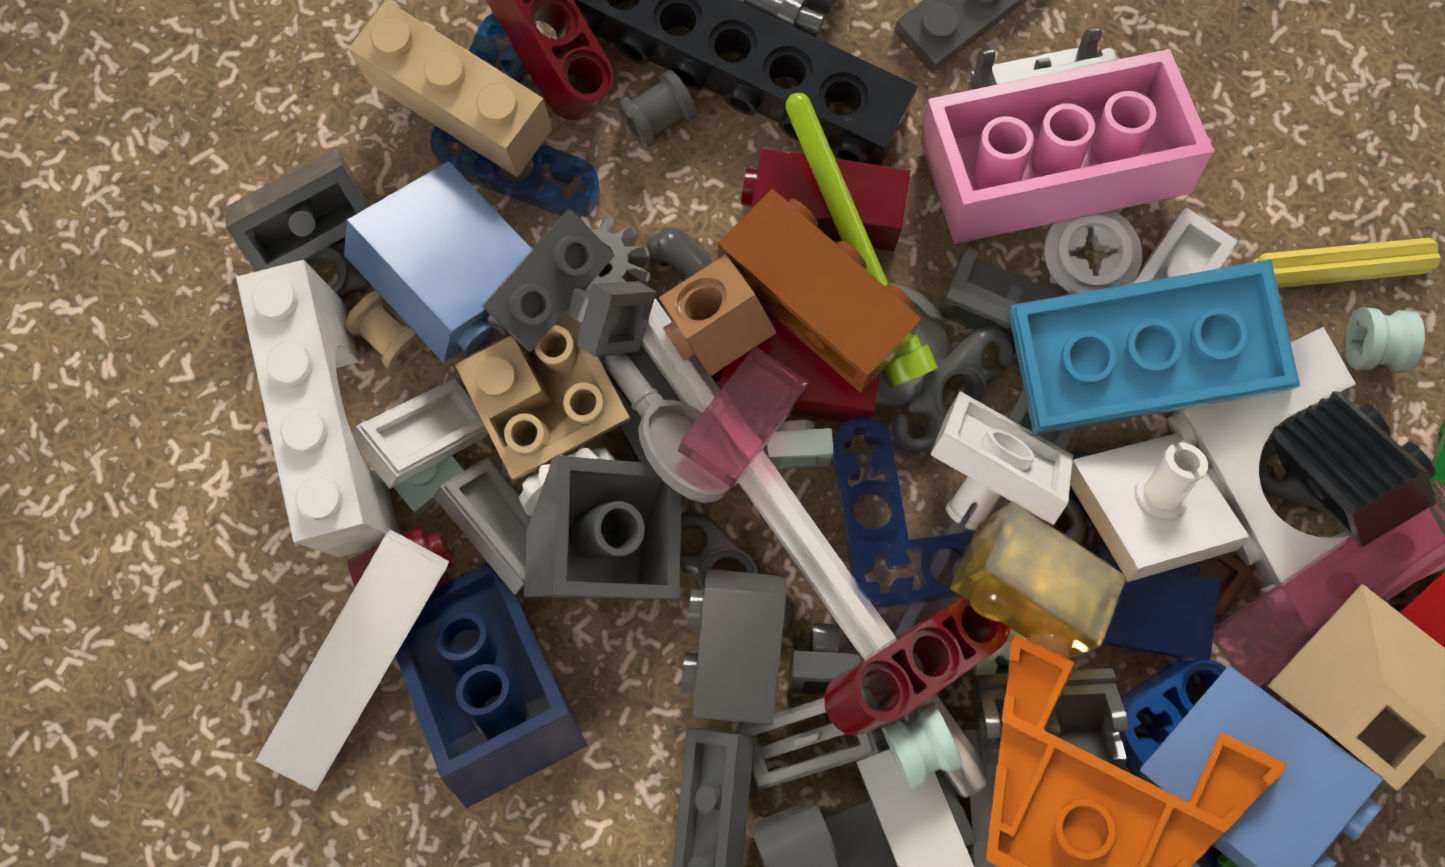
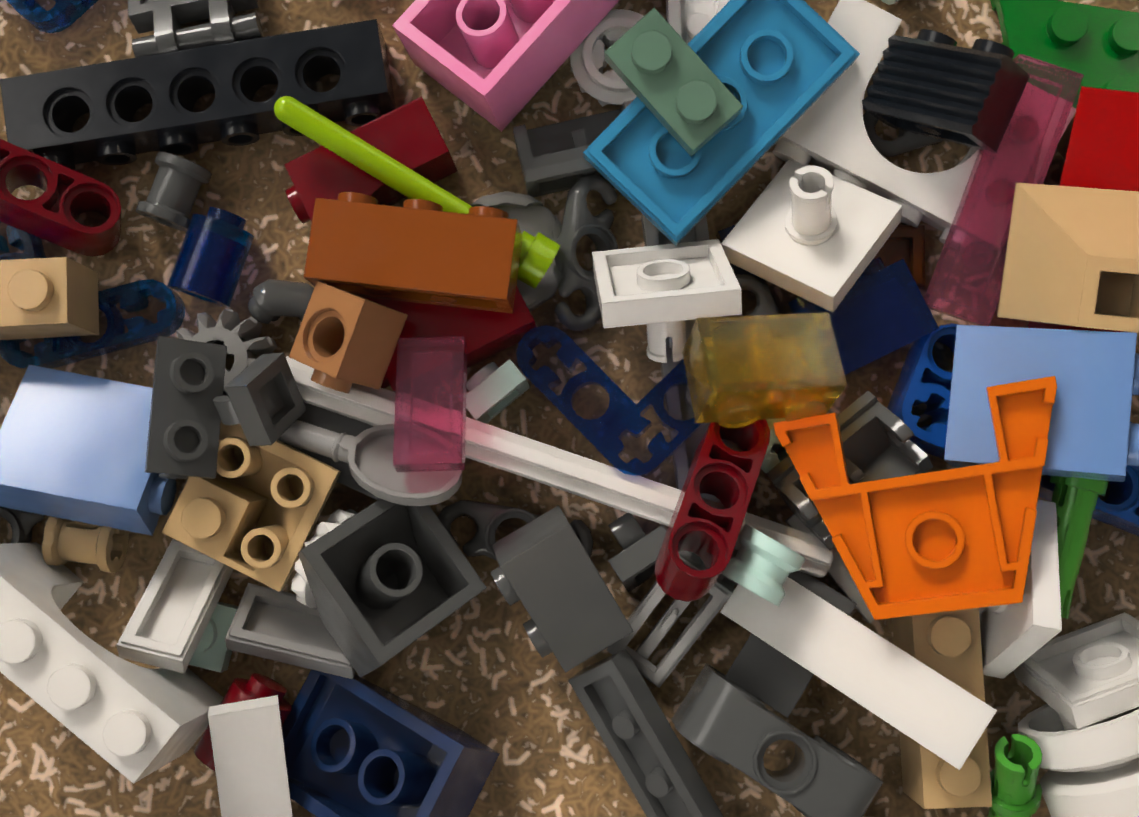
camera: 30 degrees left, 5 degrees up
none -> clear blue brick [167,207,254,308]
none -> sand green plate [604,7,743,157]

